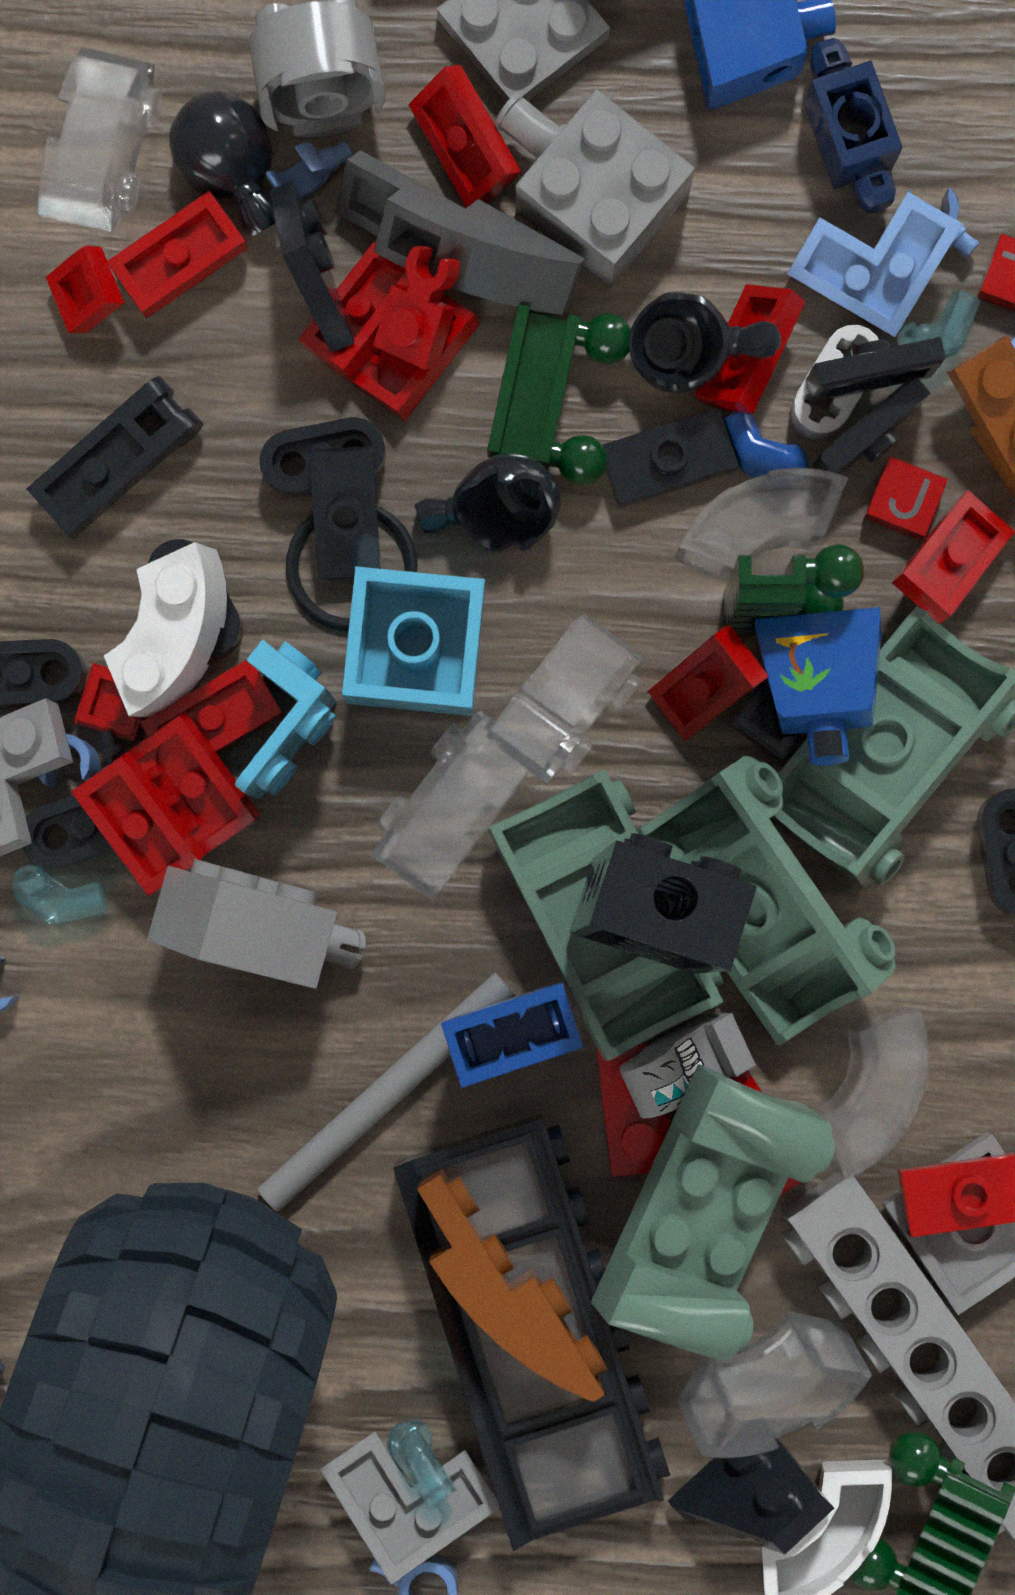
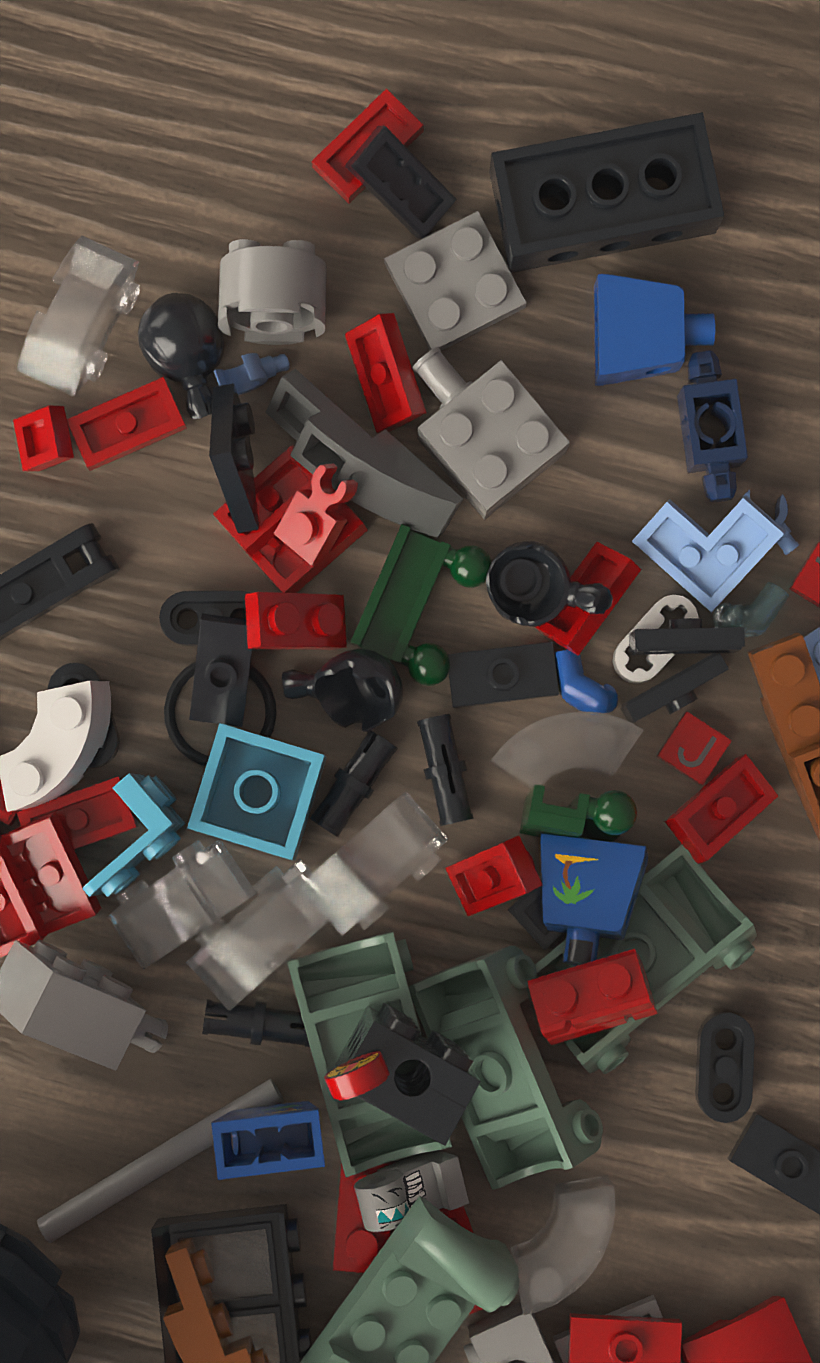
camera: 10 degrees right, 0 degrees up
none -> clear brick [108,839,256,970]
none -> black pin [202,999,310,1047]
none -> red plate [245,592,347,650]
none -> black pin [310,730,398,837]
none -> red tile [324,1051,390,1101]
none -> black pin [417,714,474,826]
none -> red brick [527,949,658,1045]

